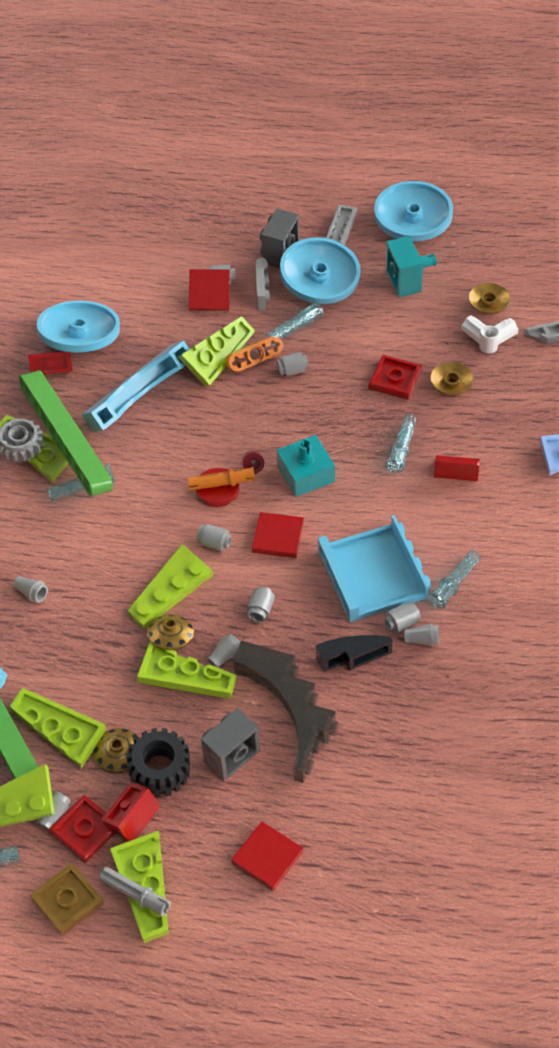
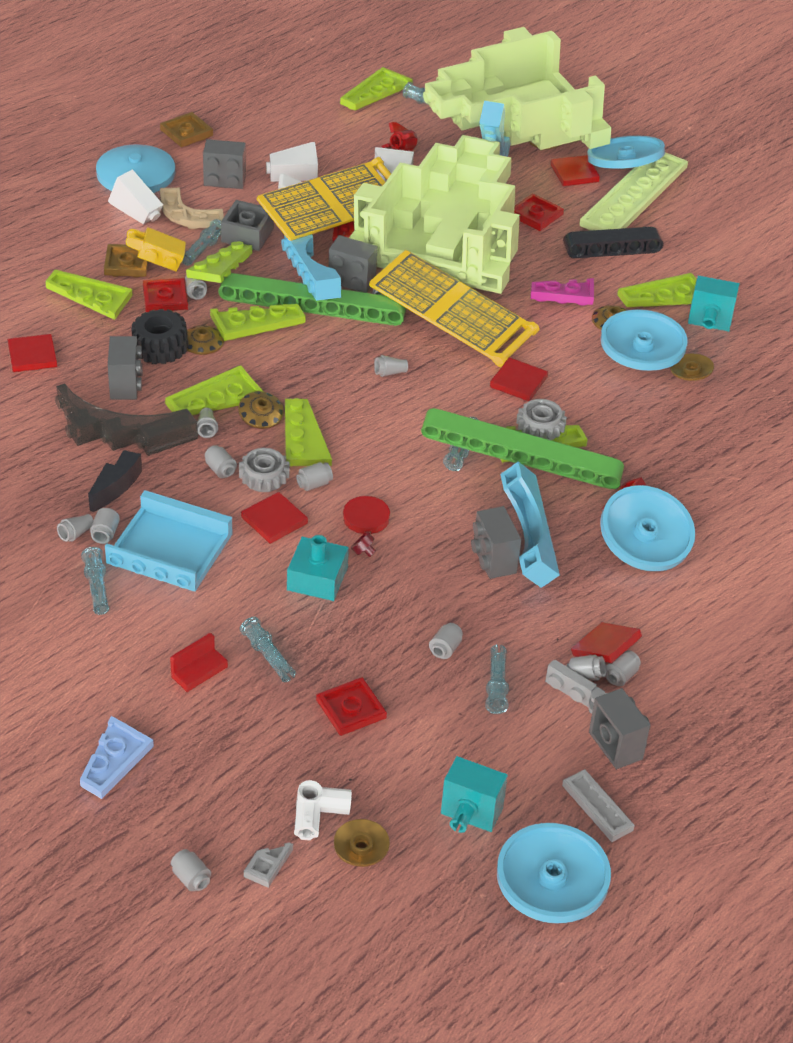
camera: 125 degrees right, 10 degrees down
light grey axle [99,867,171,917] -> none
red panel [101,782,160,842] -> none
lime wing [178,316,255,387] -> none
orange pin [187,467,255,491] -> none
orange beam [226,336,283,372] -> none
medium azure dish [280,237,361,304] -> none
pearl gold dish [431,362,473,396] -> none
none -> yellow brick [126,227,186,272]
none -> light grey gear [239,448,290,492]
none -> dark grey brick [471,506,521,579]
none -> light grey brick [566,655,606,681]

